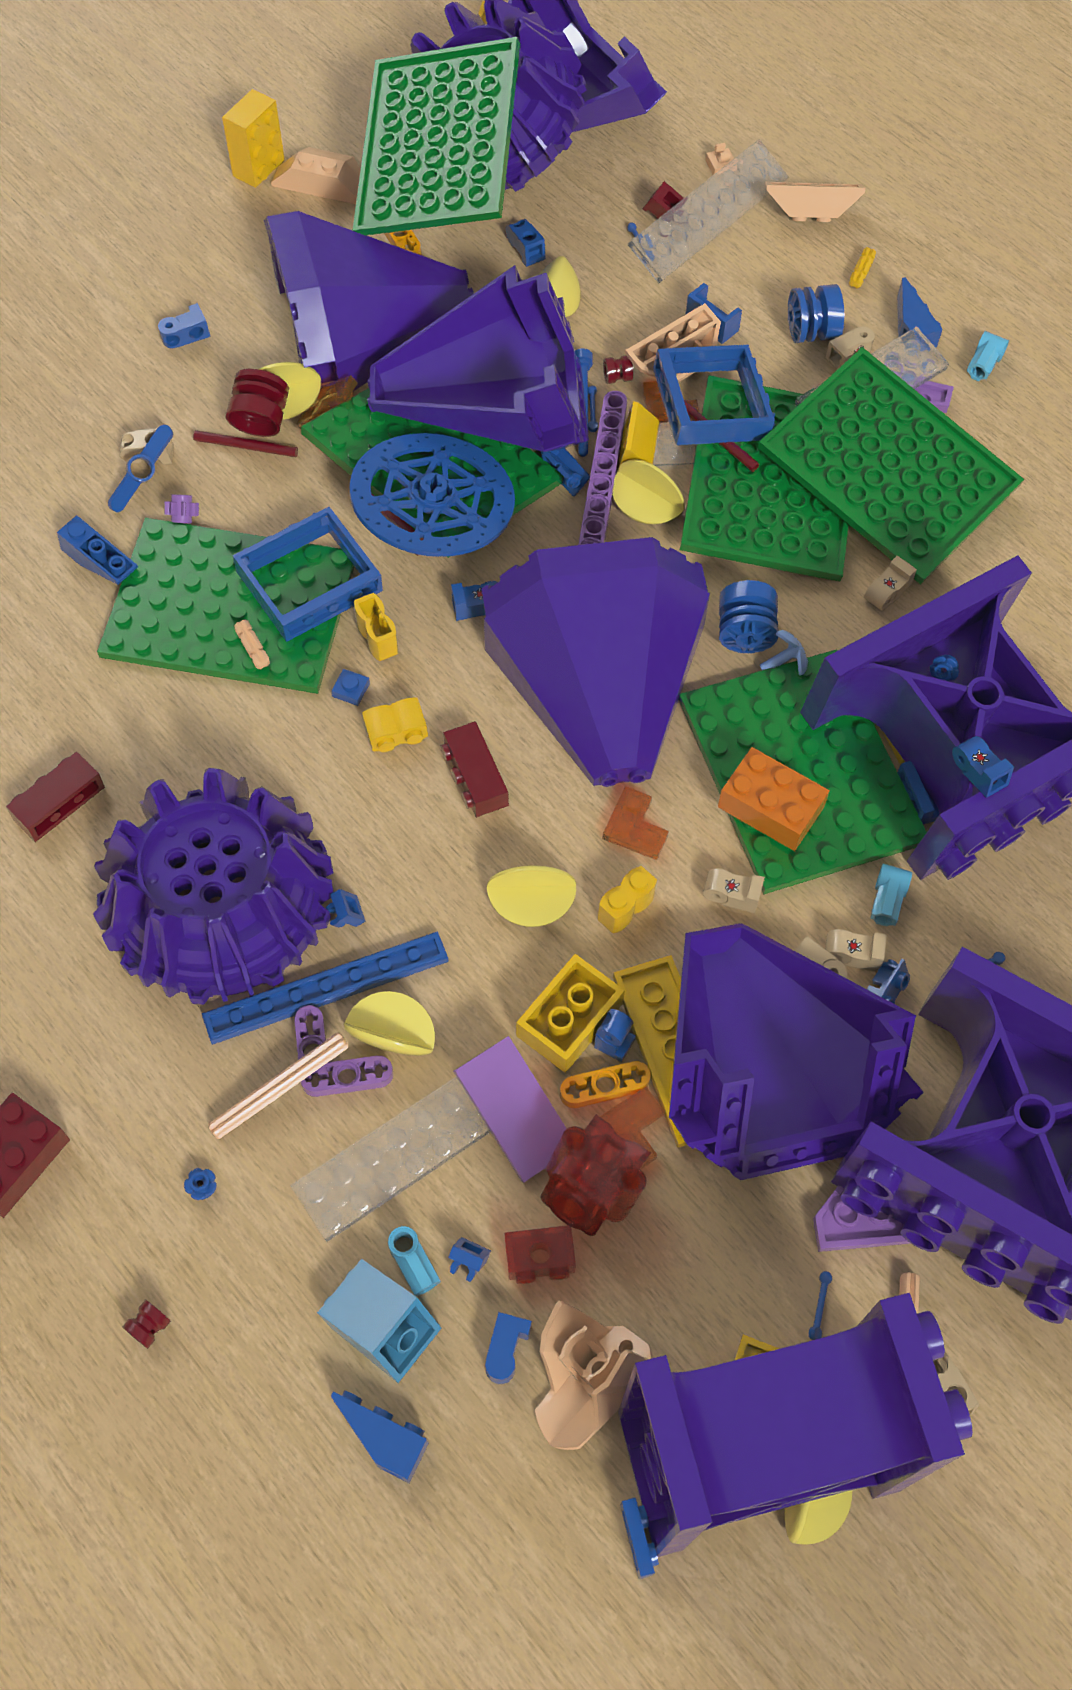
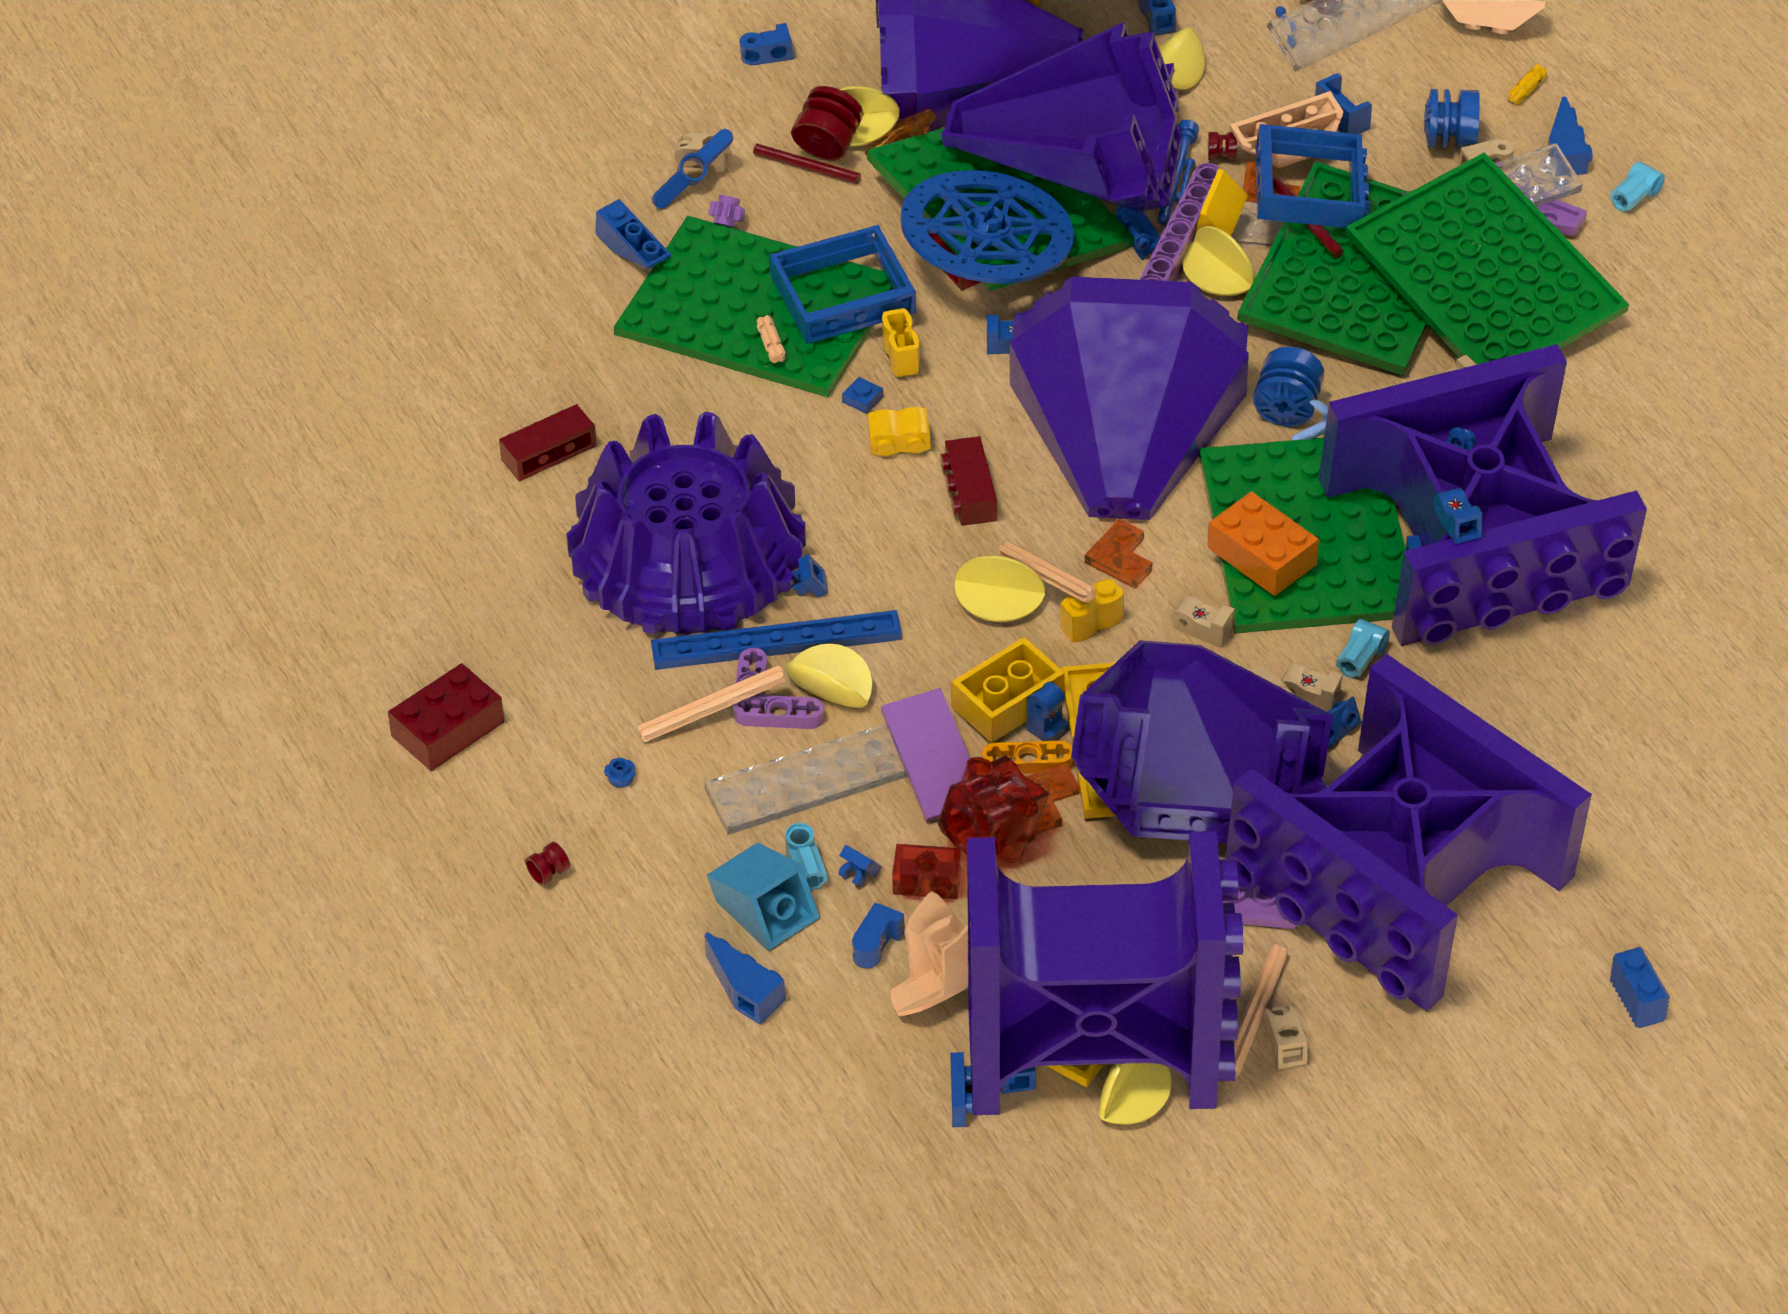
camera: 15 degrees right, 15 degrees down
none -> light nougat axle [998,541,1097,603]

